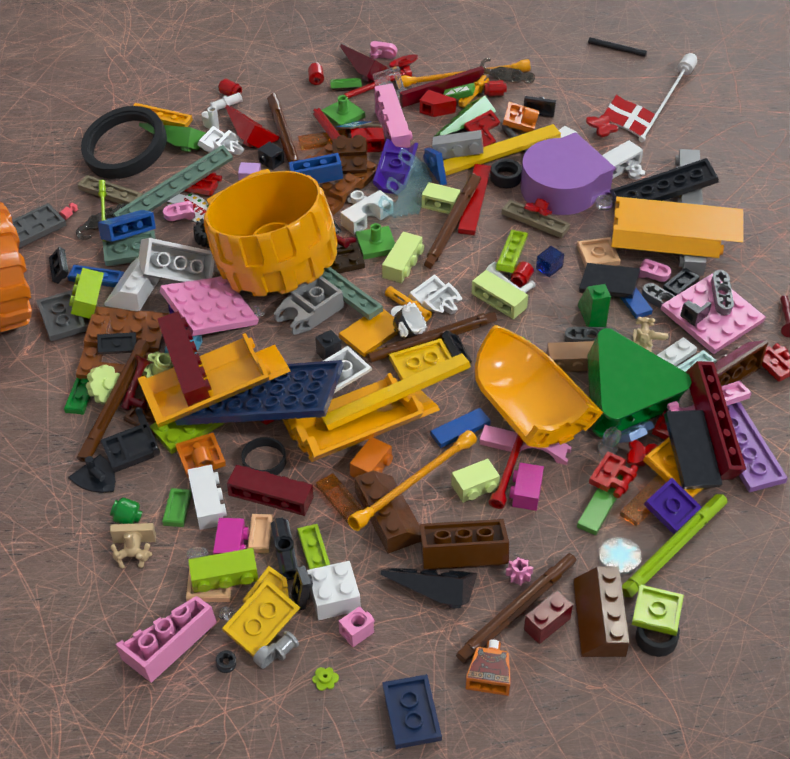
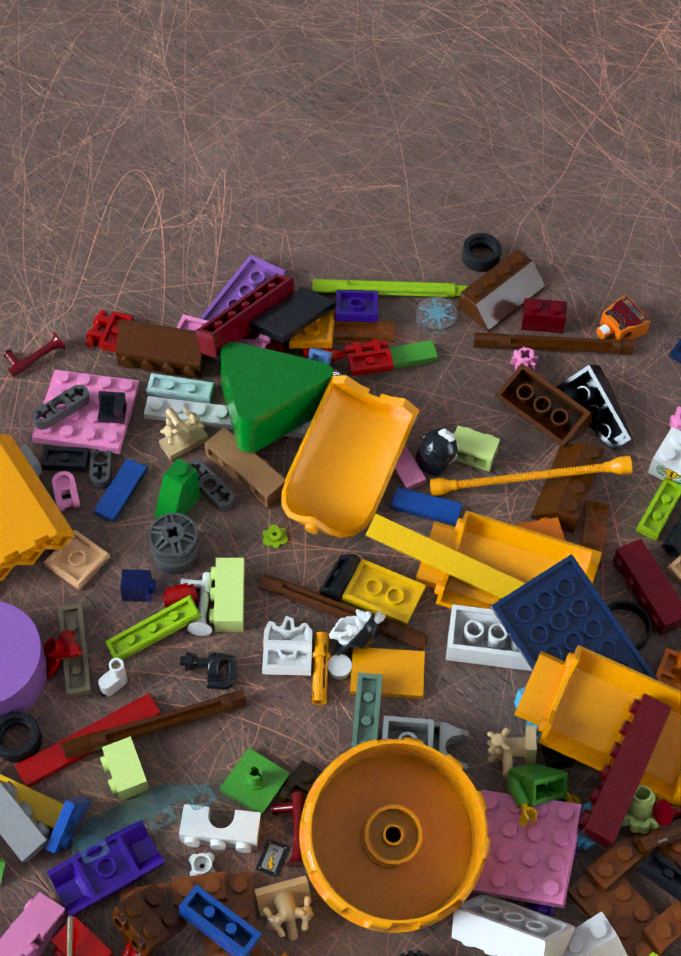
camera: 135 degrees left, 10 degrees up
black brick [315,330,342,360] -> none
yellowish green brick [382,232,424,283] -> none
red piece [489,434,523,509] -> none
dark pink brick [509,463,544,511] -> none
black tile [579,263,640,299] -> none
lime tile [632,584,684,636] -> none
none -> white piece [98,658,127,697]
none -> dark grey wheel [149,513,200,574]
none -> black piece [180,652,237,690]
none -> black hair [415,428,459,476]
none -> tan piece [487,726,537,778]
none -> bright green torso [504,763,581,827]

